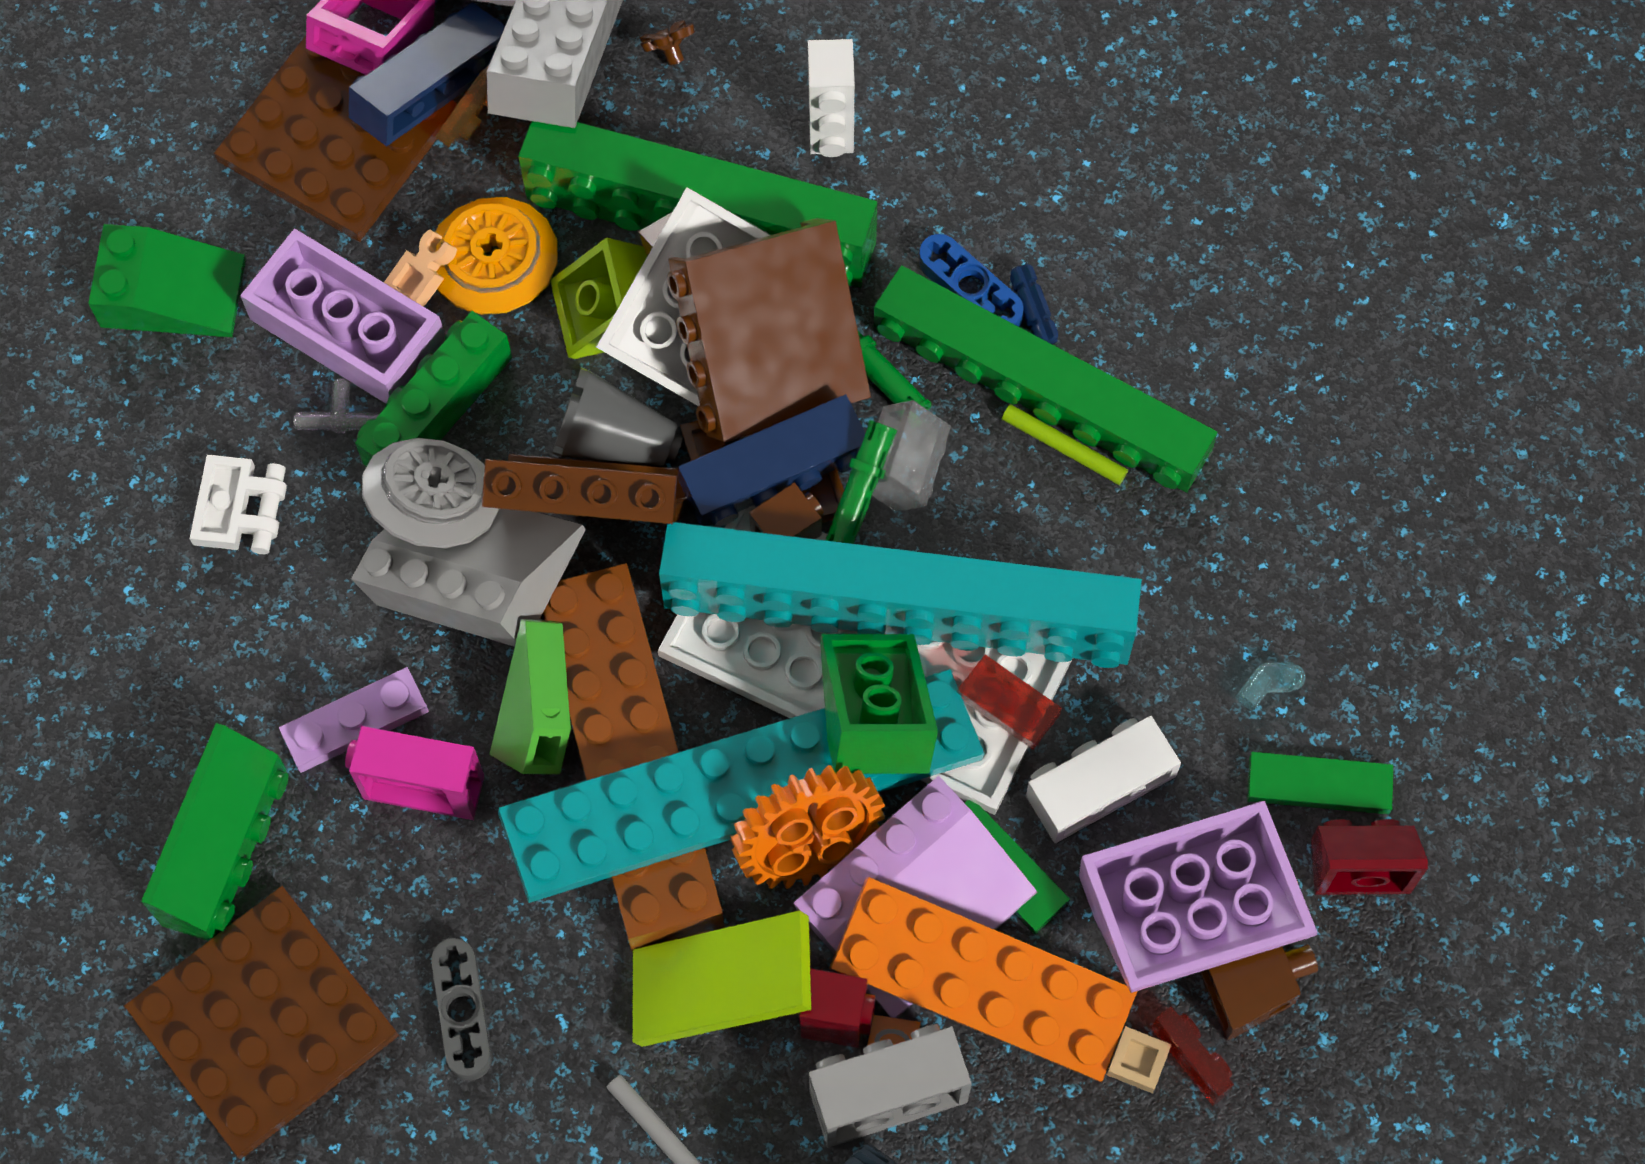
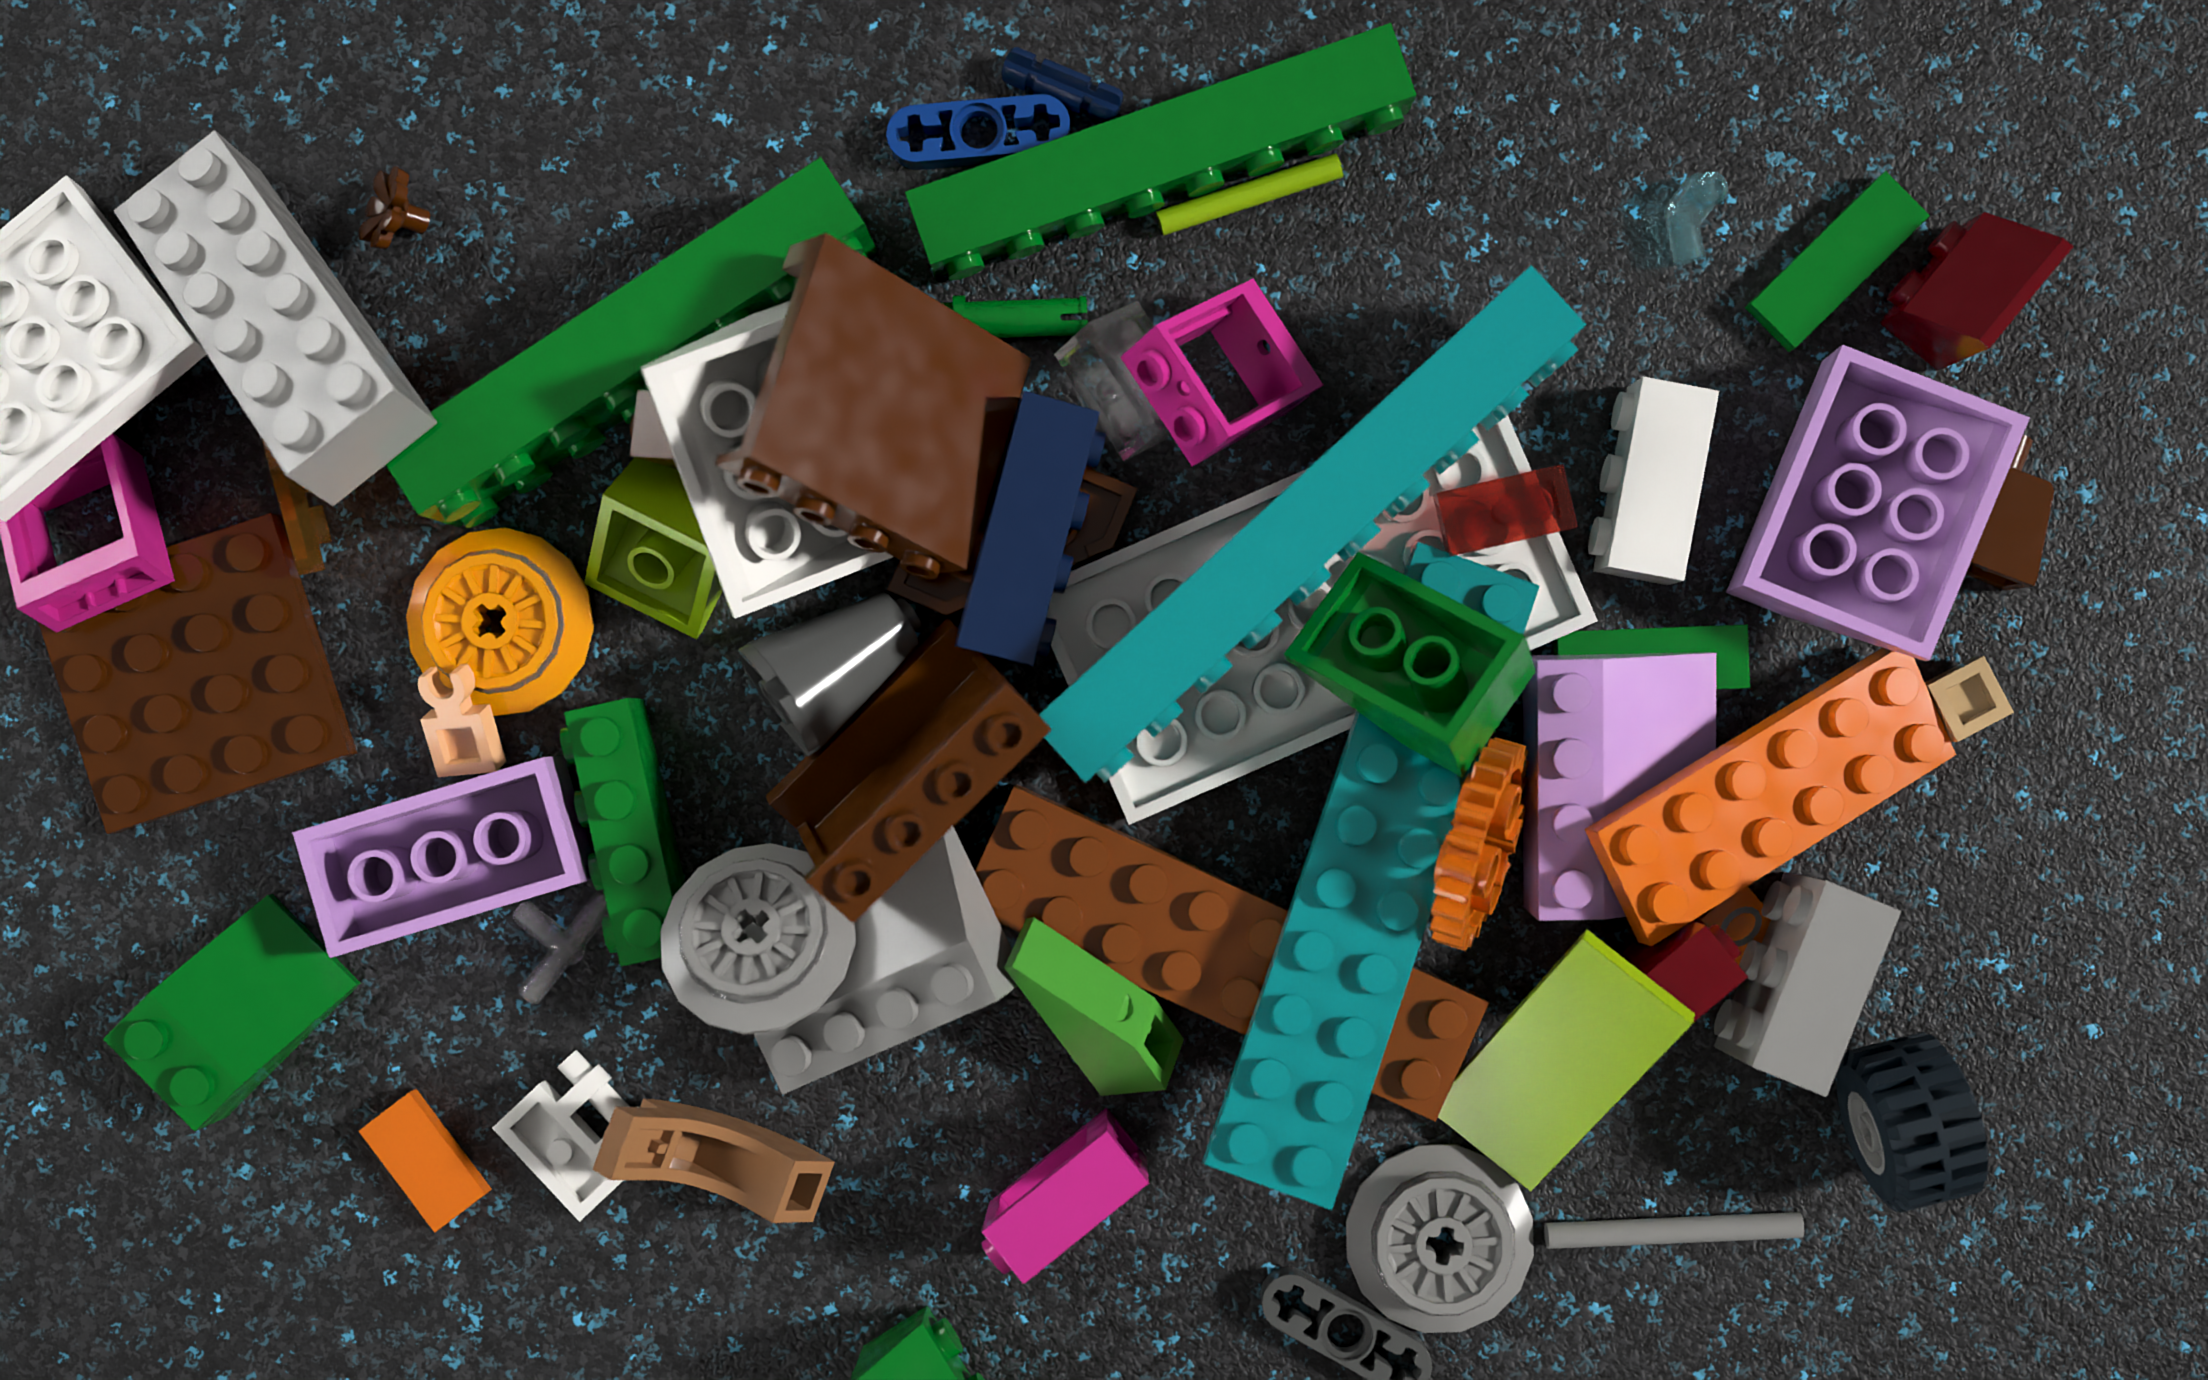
camera: 50 degrees left, 20 degrees up
lavender plate [279,667,429,773] -> none
dark blue brick [349,2,505,146] -> none
reddish brown brick [749,483,824,539] -> none
white brick [808,39,855,157] -> none
green pin [825,420,898,544] -> none
clear red plate [1151,1006,1234,1106] -> none
none -> orange tile [358,1089,492,1233]
none -> medium nougat arch [592,1098,835,1223]
none -> dark pink window [1120,279,1323,466]
none -> light grey piece [1346,1144,1534,1333]

